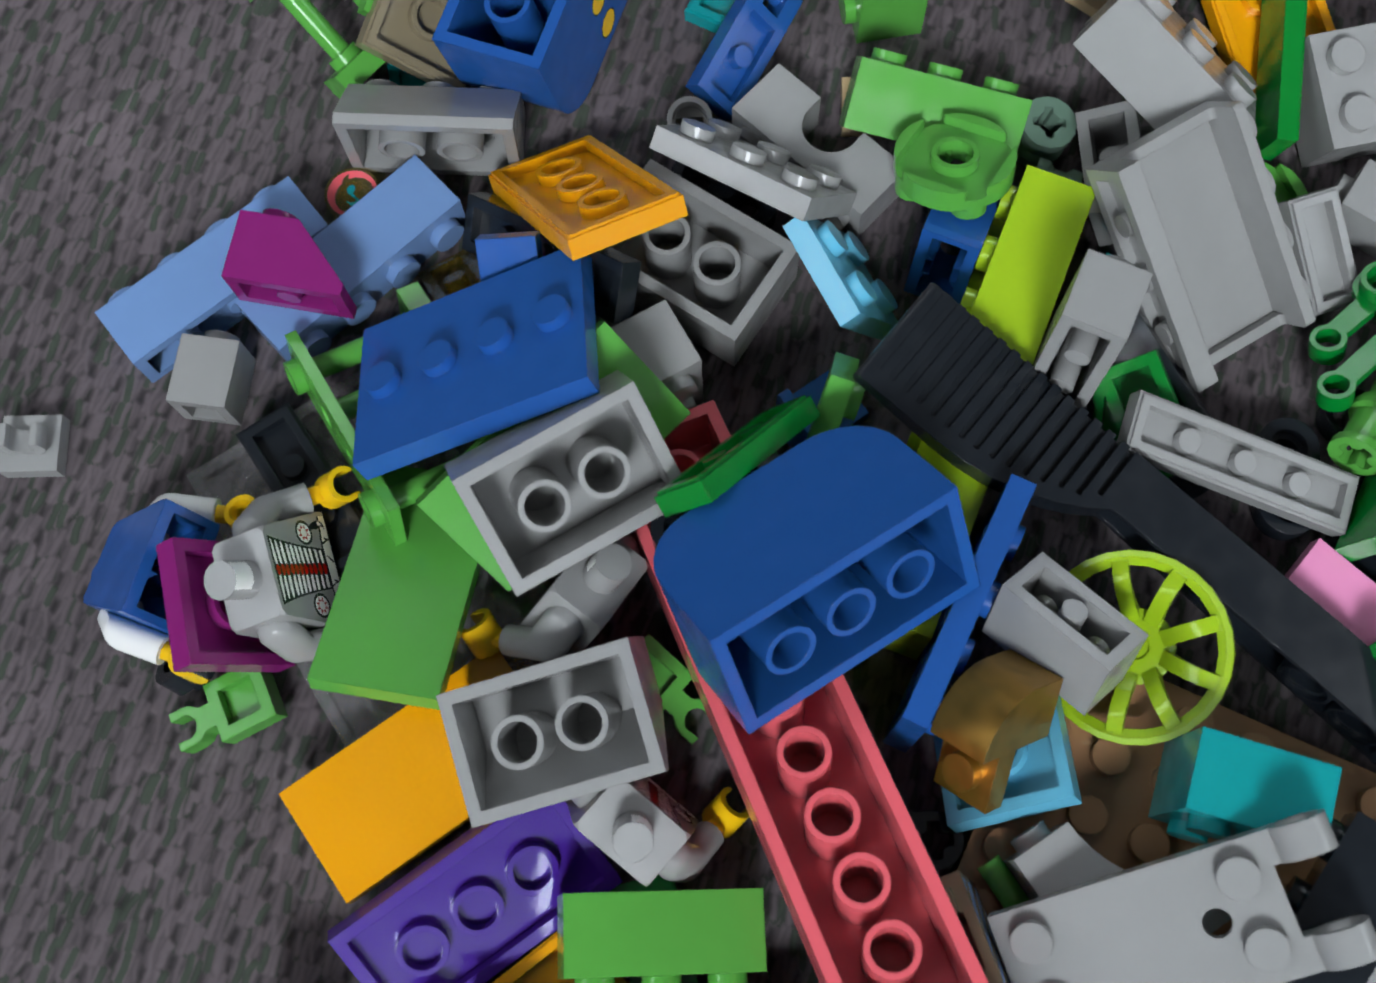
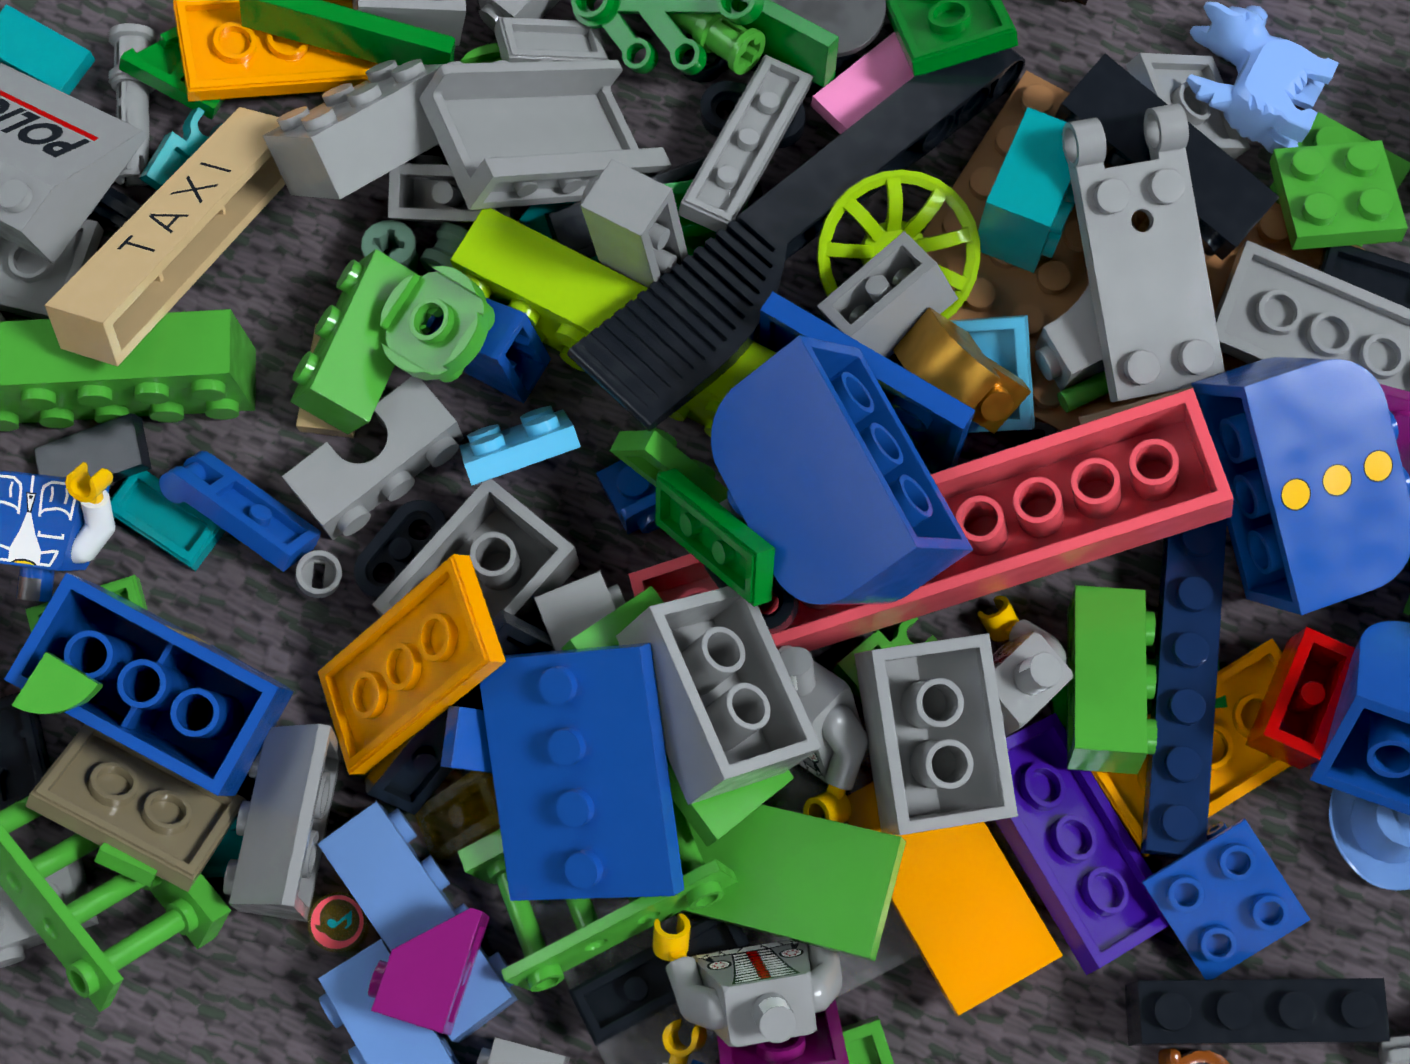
camera: 85 degrees left, 0 degrees up
light grey plate [649,118,857,221] -> none

